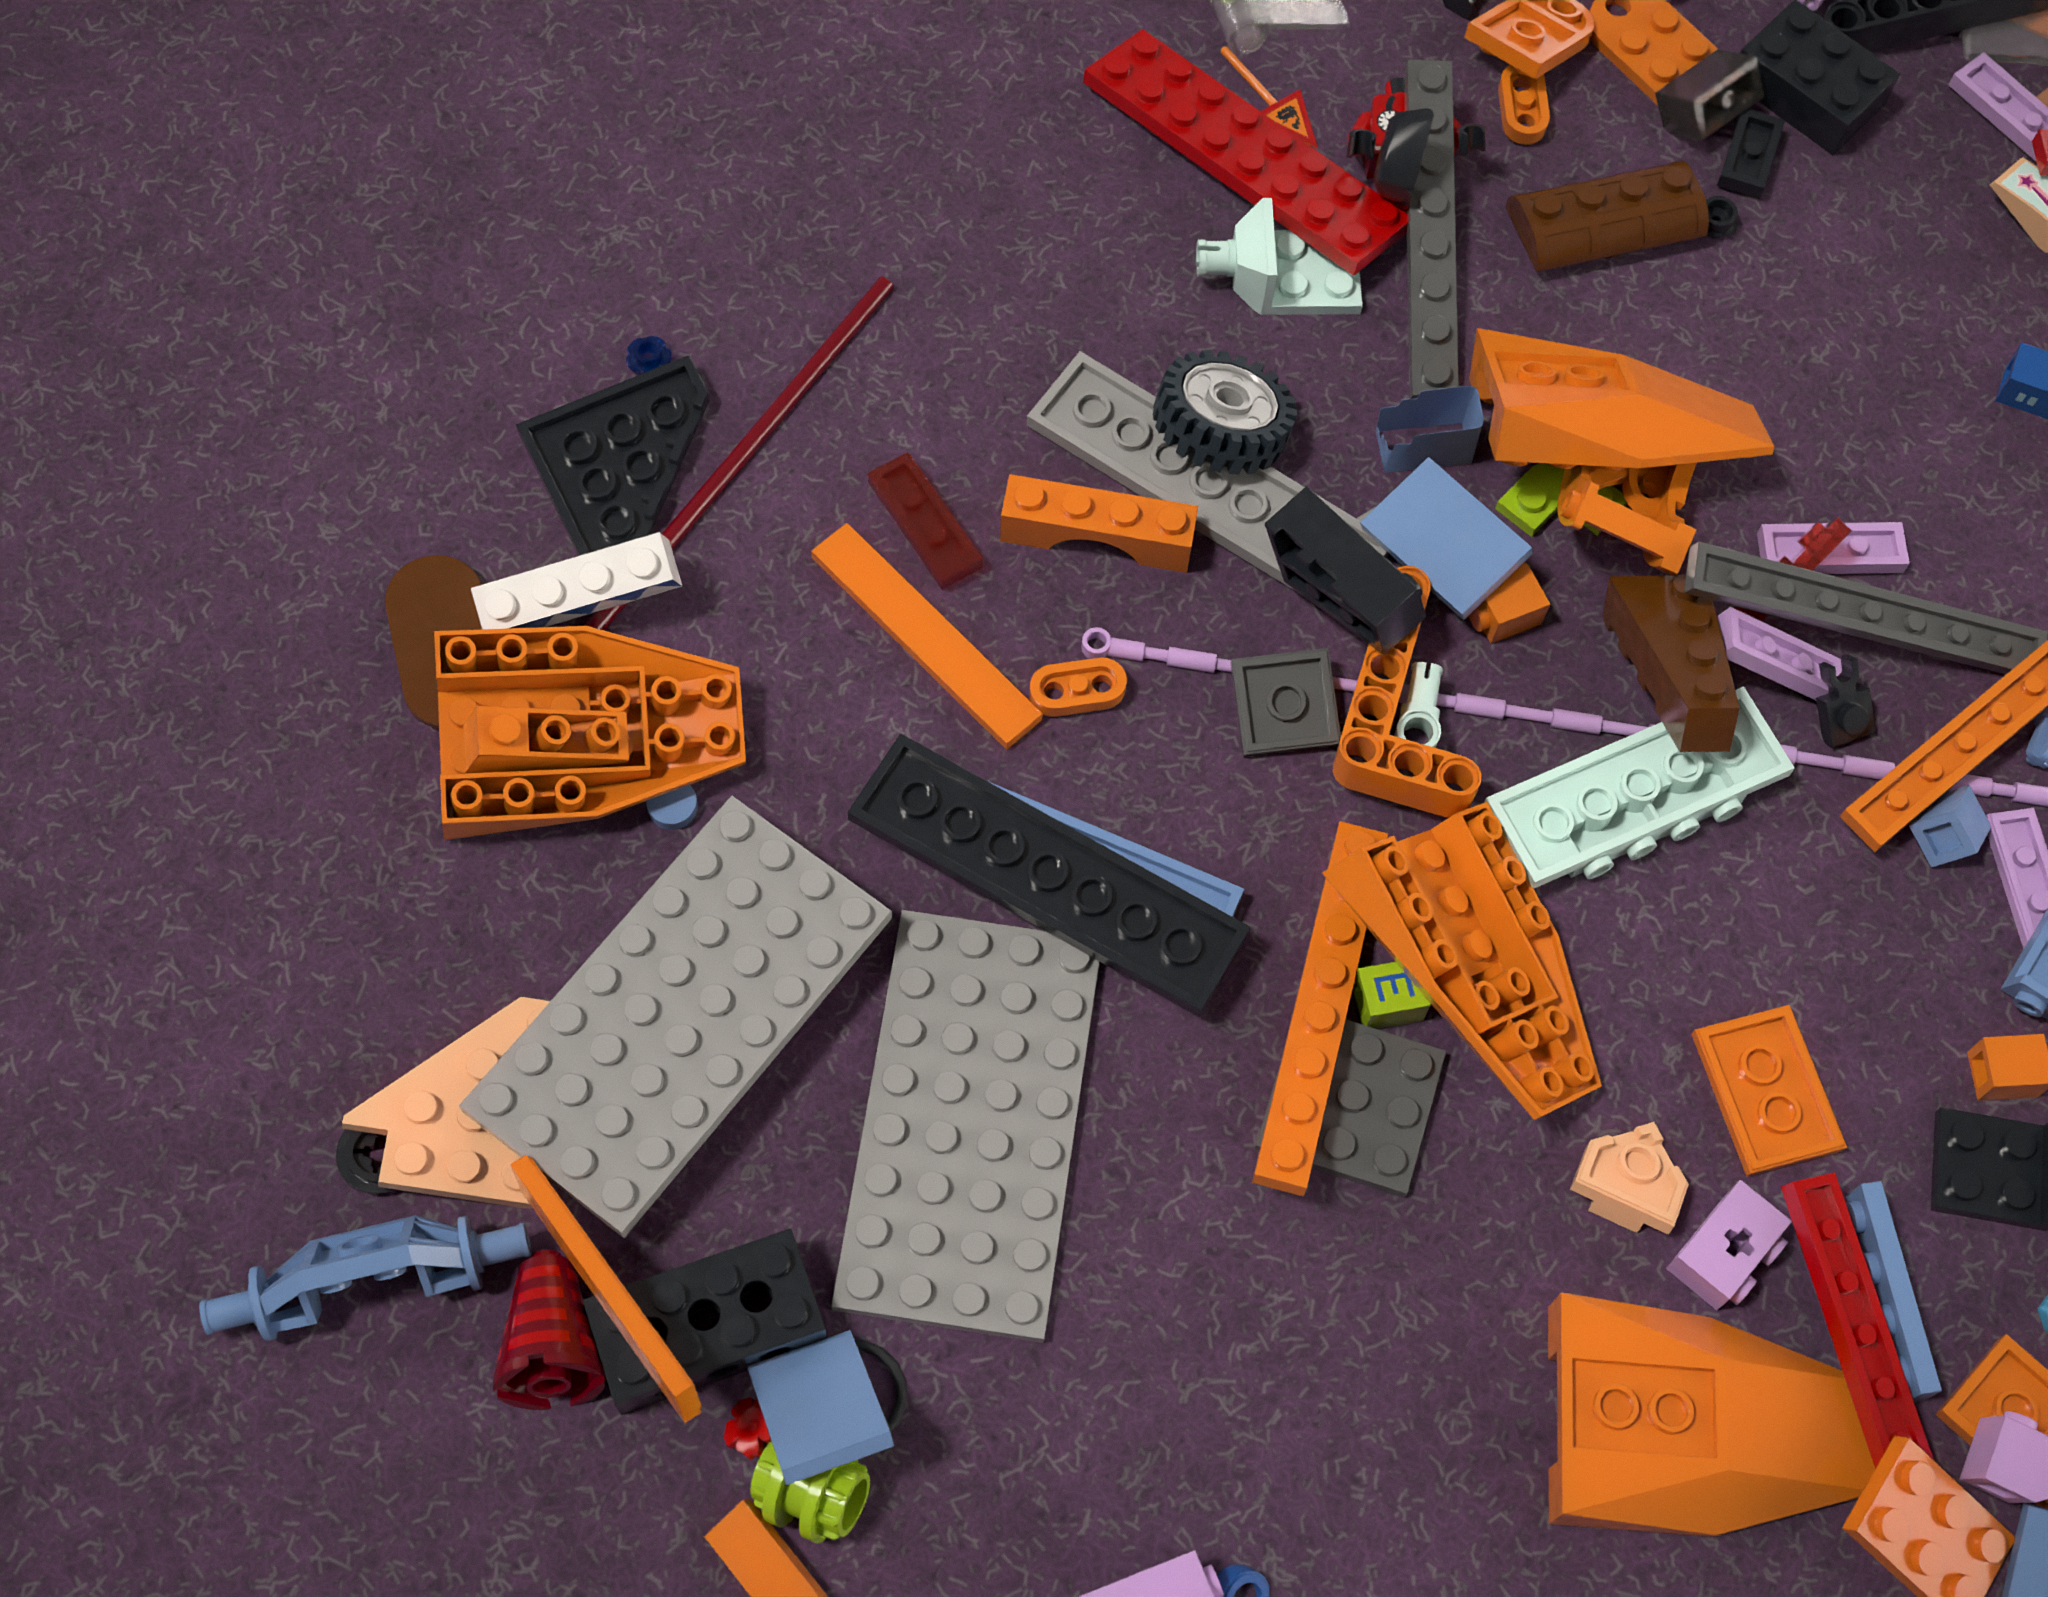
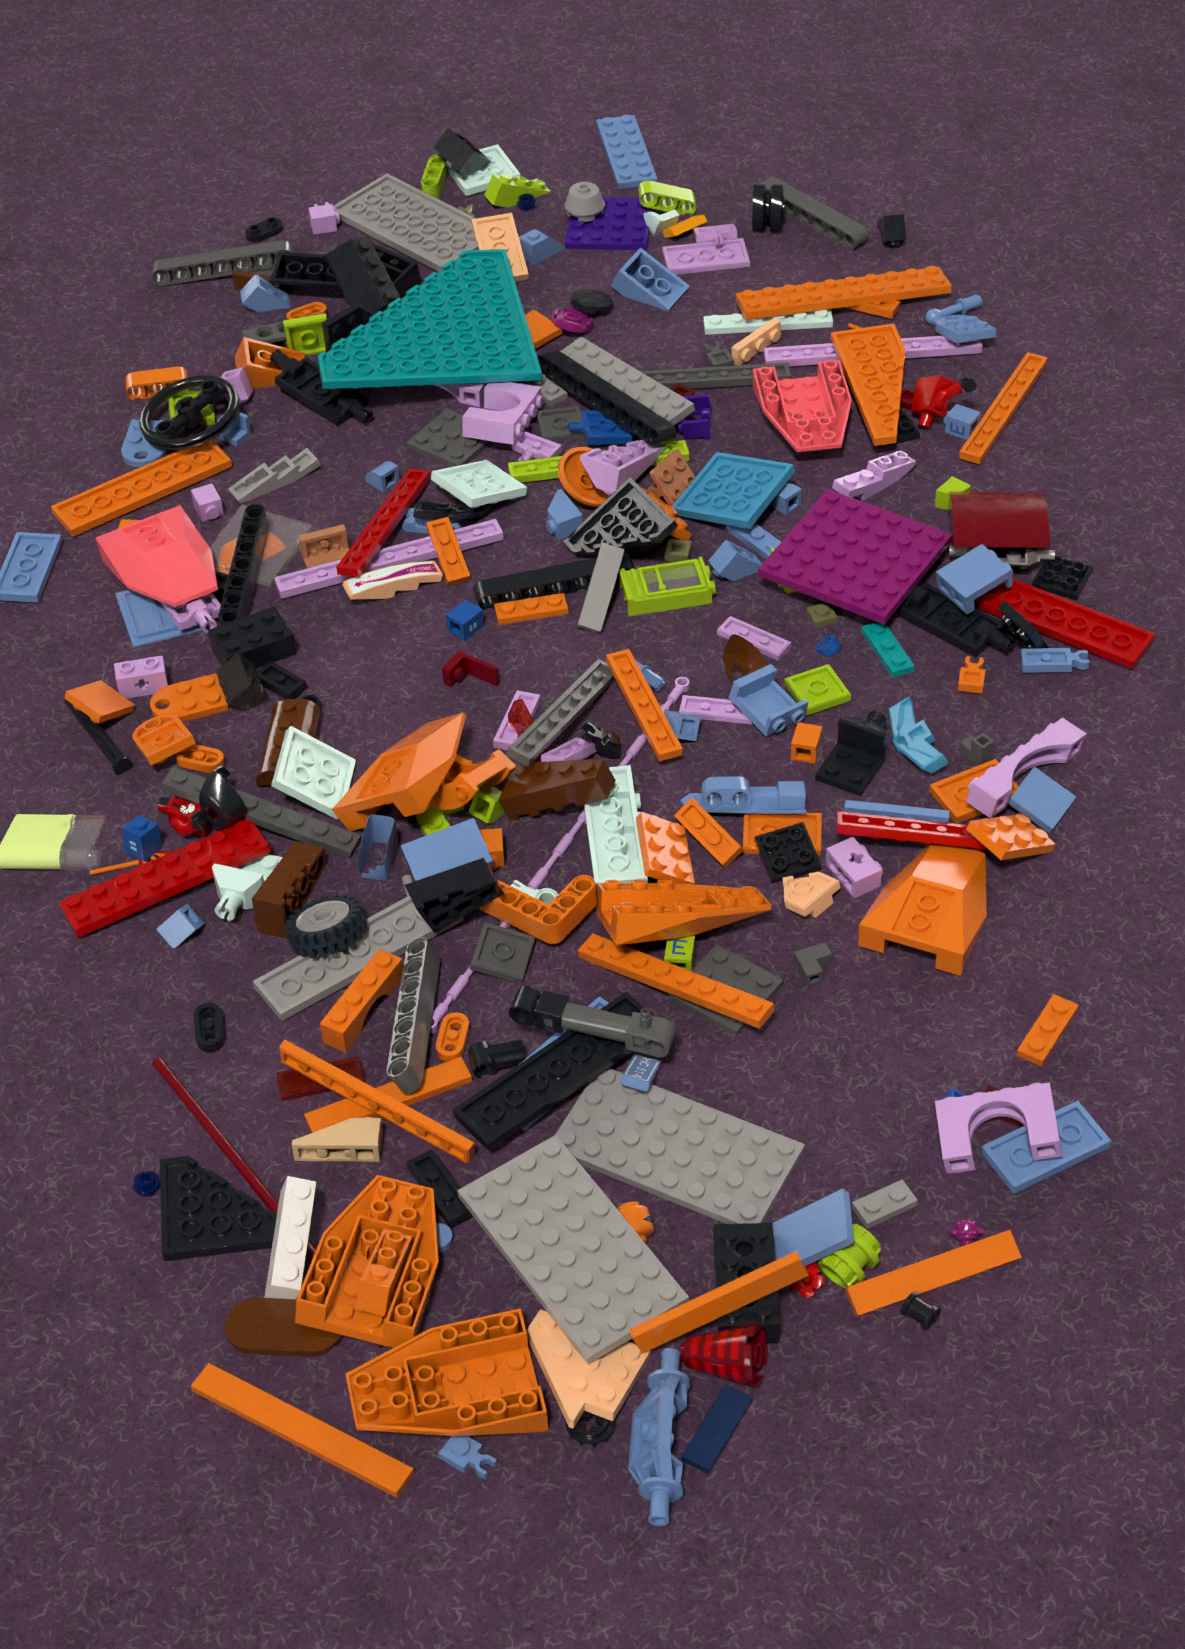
camera: 65 degrees left, 20 degrees down
none -> blue brick [121,815,162,861]
none -> medium blue panel [156,904,205,948]
none -> orange tile [191,1363,414,1498]
none -> black plate [194,1003,224,1052]
none -> reddish brown wedge [252,841,327,939]
none -> light aqua plate [271,726,356,819]
none -> orange tile [279,1040,475,1164]
none -> tan slope [292,1117,383,1162]
none -> orange wedge [346,1308,549,1436]
none -> dark grey beam [387,937,440,1094]
none -> black plate [407,1149,473,1228]
none -> medium blue plate [438,1436,497,1480]
none -> dark red bracket [442,651,500,687]
none -> black piece [467,1039,526,1078]
none -> lime brick [469,787,505,824]
none -> dark grey piece [508,986,677,1057]
none -> orange head [617,1201,654,1244]
none -> medium blue tile [620,1054,661,1092]
none -> orange plate [636,812,695,884]
none -> orange plate [674,798,744,868]
none -> medium blue panel [680,776,807,814]
none -> dark blue tile [681,1384,753,1474]
none -> black tile [754,822,821,884]
none -> dark grey piece [794,942,832,985]
none -> light grey plate [852,1180,918,1229]

